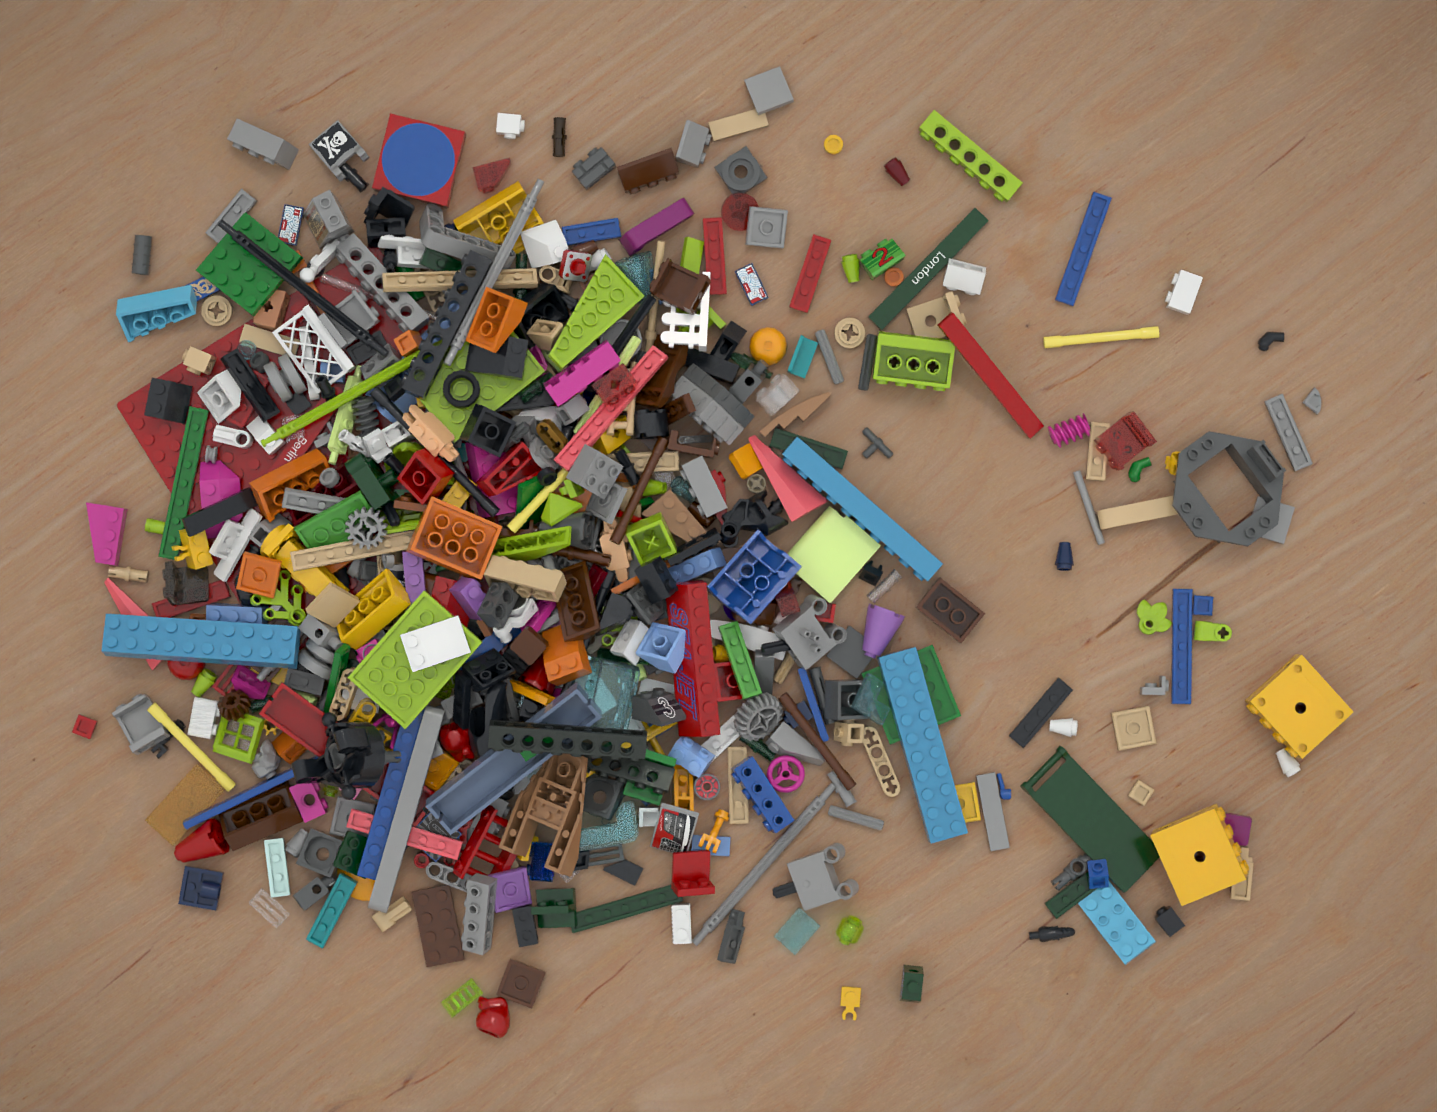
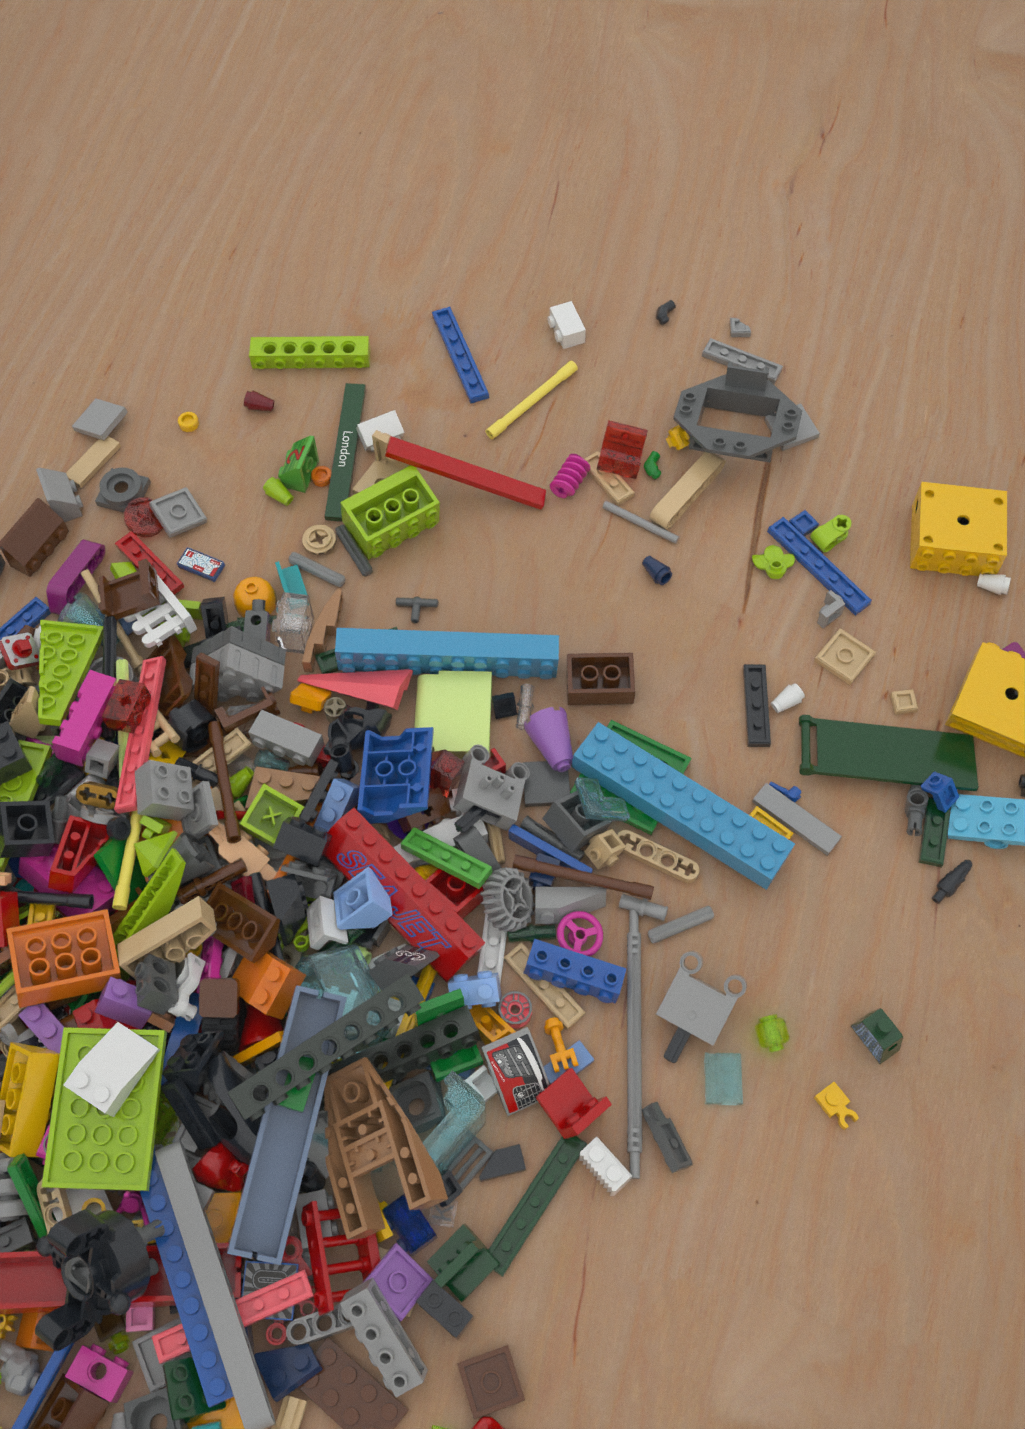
camera: 40 degrees left, 25 degrees down
red plate [789,234,831,313] -> none
none -> dark blue wing [254,1344,323,1402]

